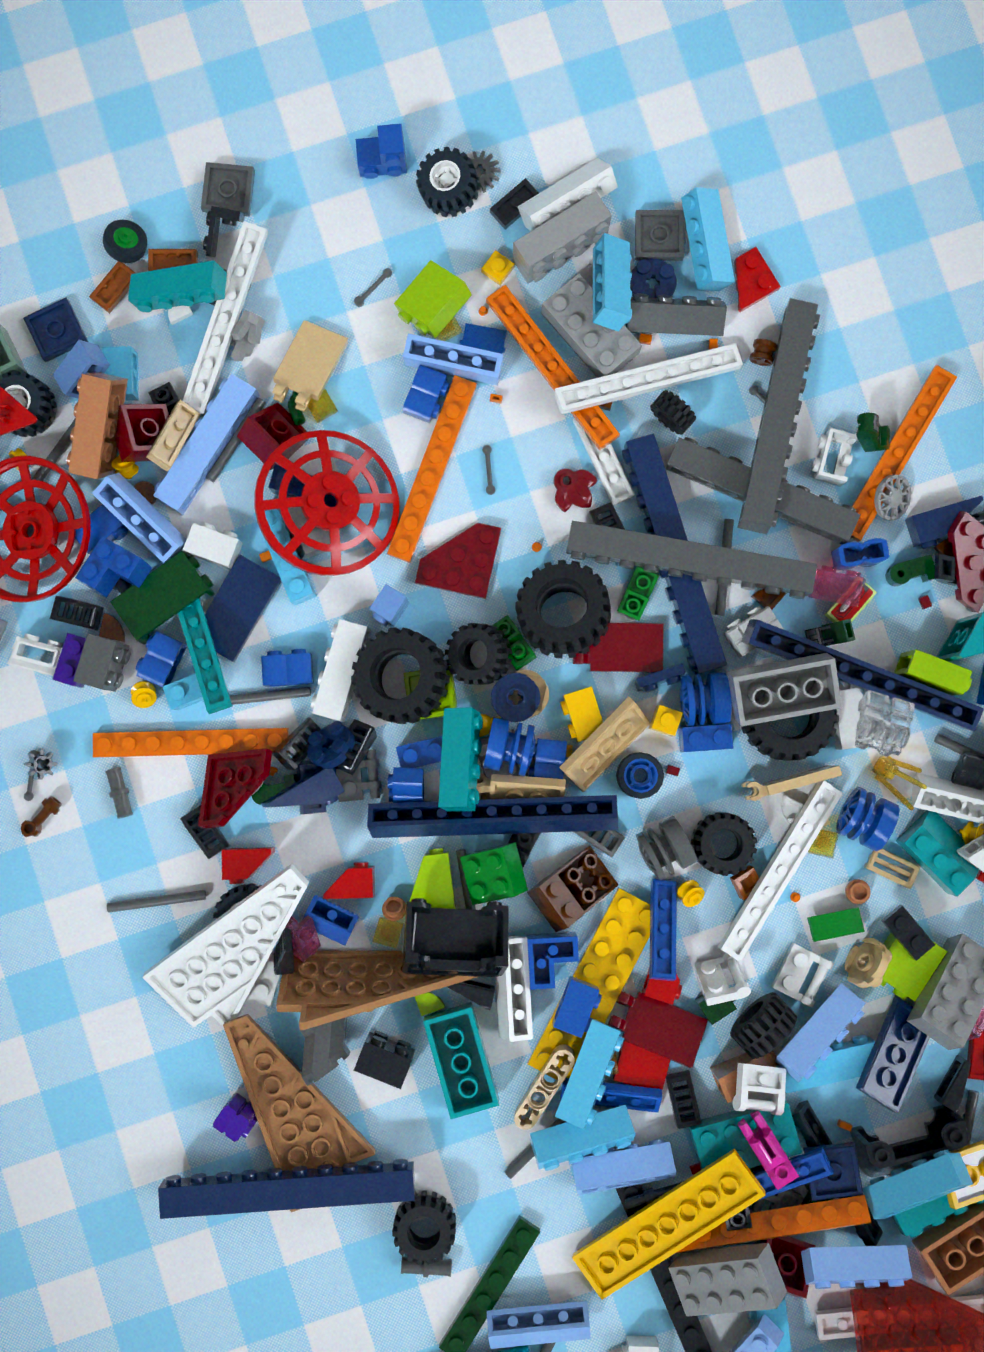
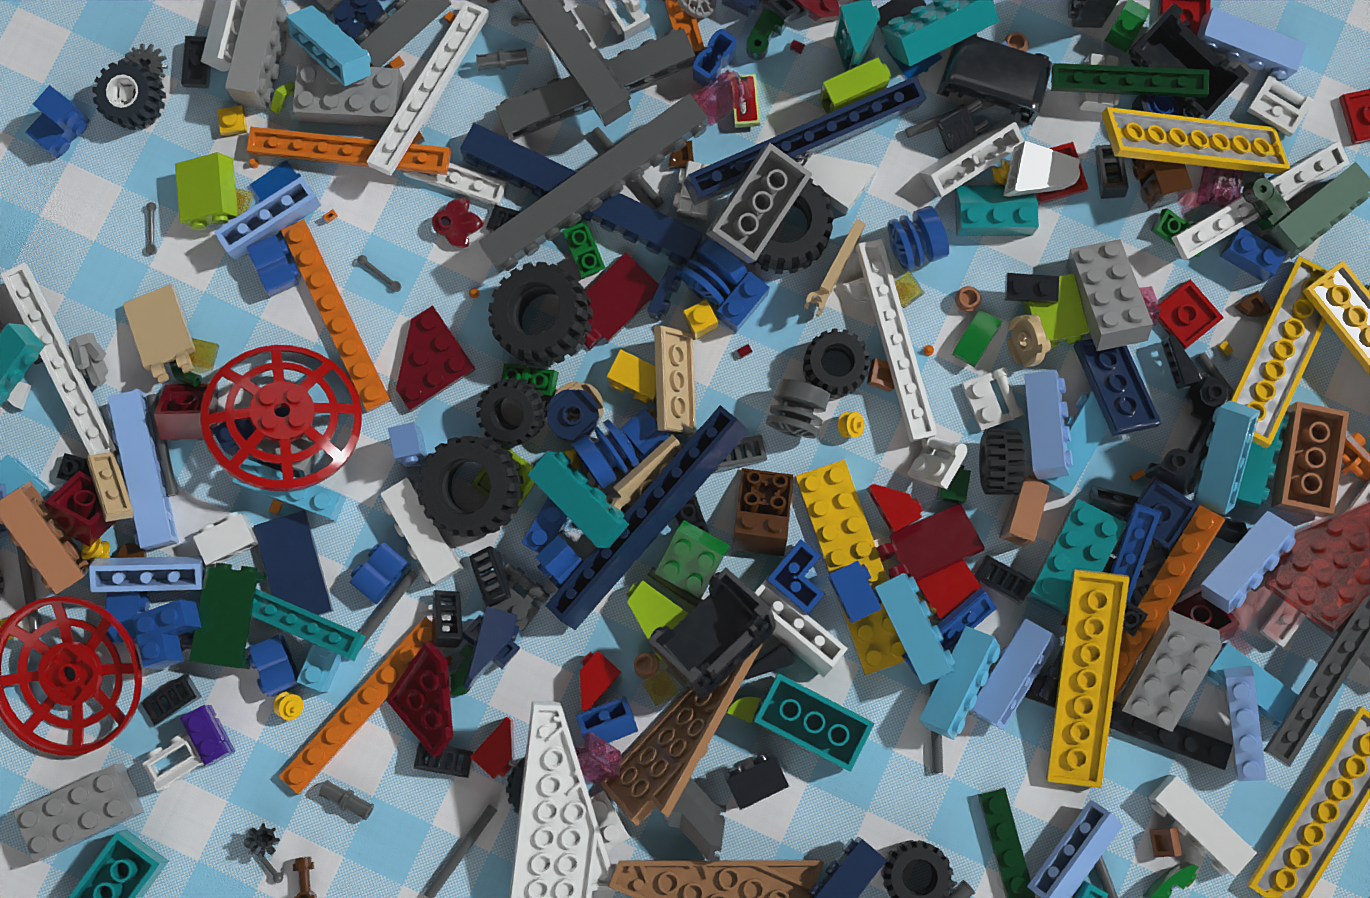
camera: 50 degrees left, 5 degrees down
dark grey brick [73,634,131,692] -> none
reddish brown tile [99,613,125,642] -> none
black slope [273,928,295,975] -> none
dark blue plate [307,721,355,769] -> none
tan beam [514,1044,575,1130] -> none
wheel [616,752,664,799] -> none
blue tile [649,879,677,981] -> none
black tyre [650,390,696,435] -> none
white plate [733,1063,786,1115] -> none
dark pink plate [737,1111,799,1190] -> none
dark green leg [804,619,856,646] -> none
clear hips [855,690,915,757] -> none
tan tile [864,849,921,889] -> none
clear yellow plant [872,755,927,810] -> none
none -> lime tile [270,81,295,114]
none -> dark grey pin [476,48,528,71]

